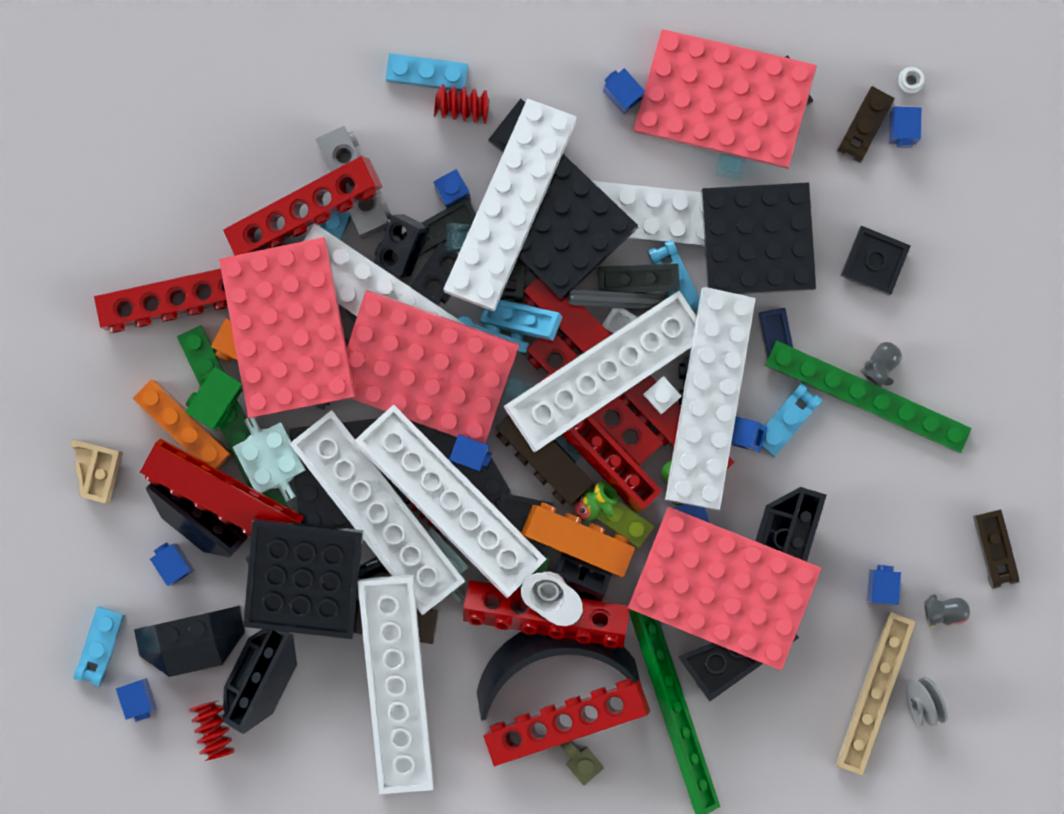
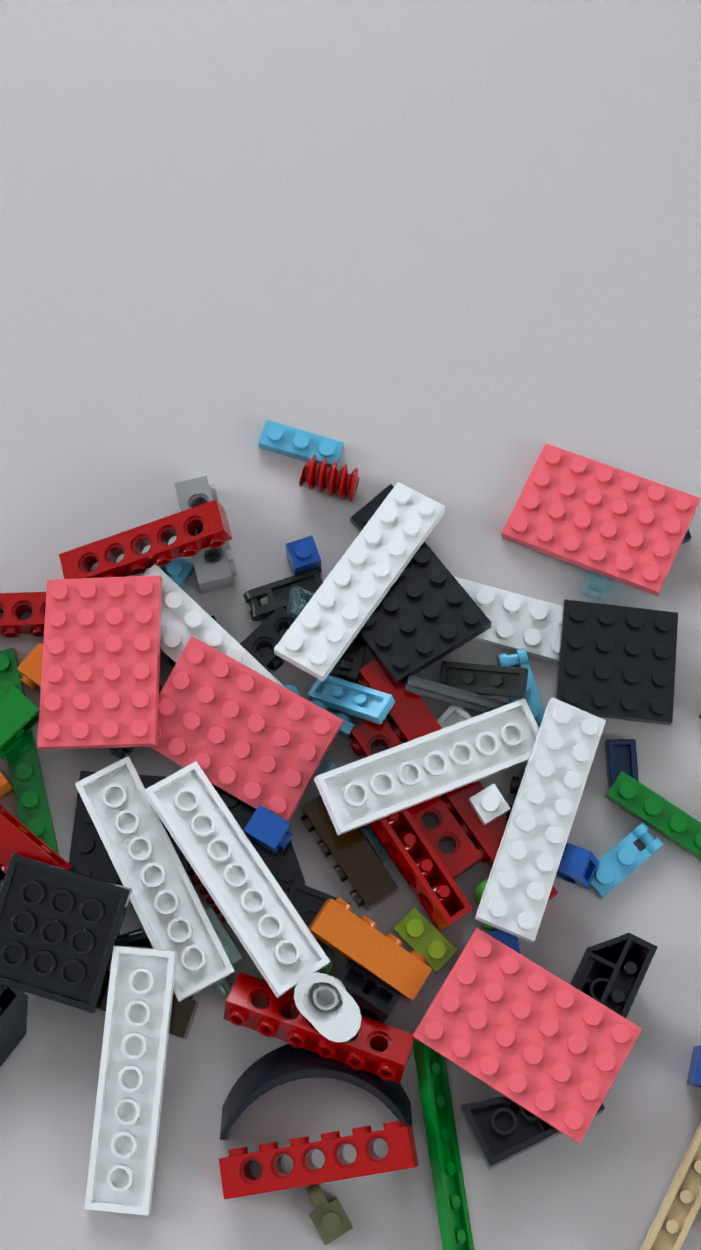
camera: 10 degrees right, 15 degrees down
light aqua plate [233,418,306,502] -> none
black brick [374,214,430,278] -> none
bright green animal [574,481,619,521] -> none
blue brick [603,68,645,114] -> none

